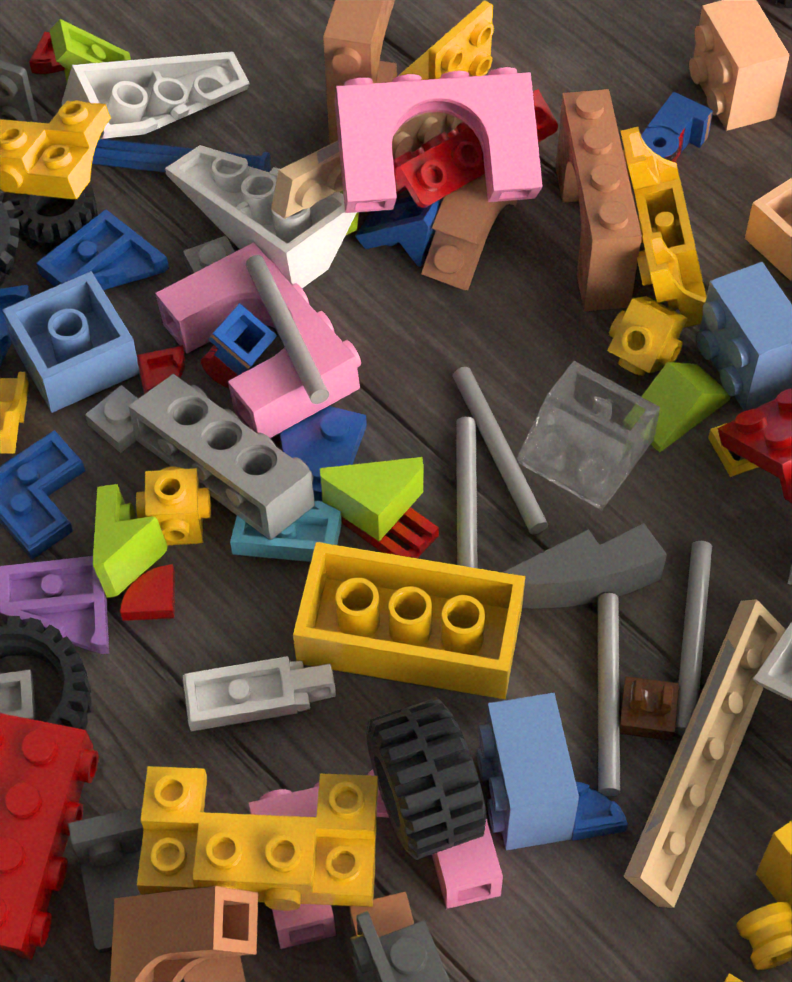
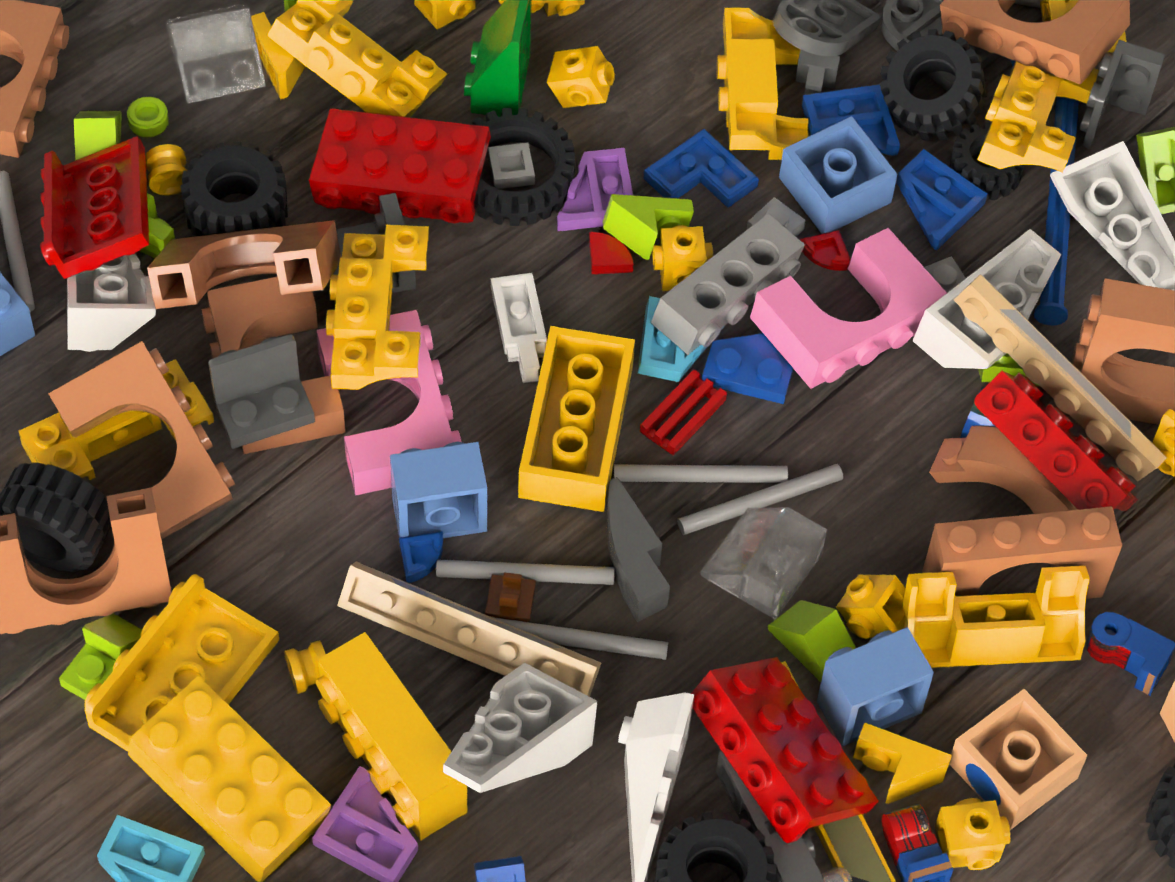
camera: 85 degrees right, 0 degrees up
blue leg [201,303,277,388] -> none
light grey bar [246,255,329,404] -> none
lime slope [320,457,424,541] -> none
bright pink arch [334,67,542,213] -> none
black tyre [366,697,486,860] -> none

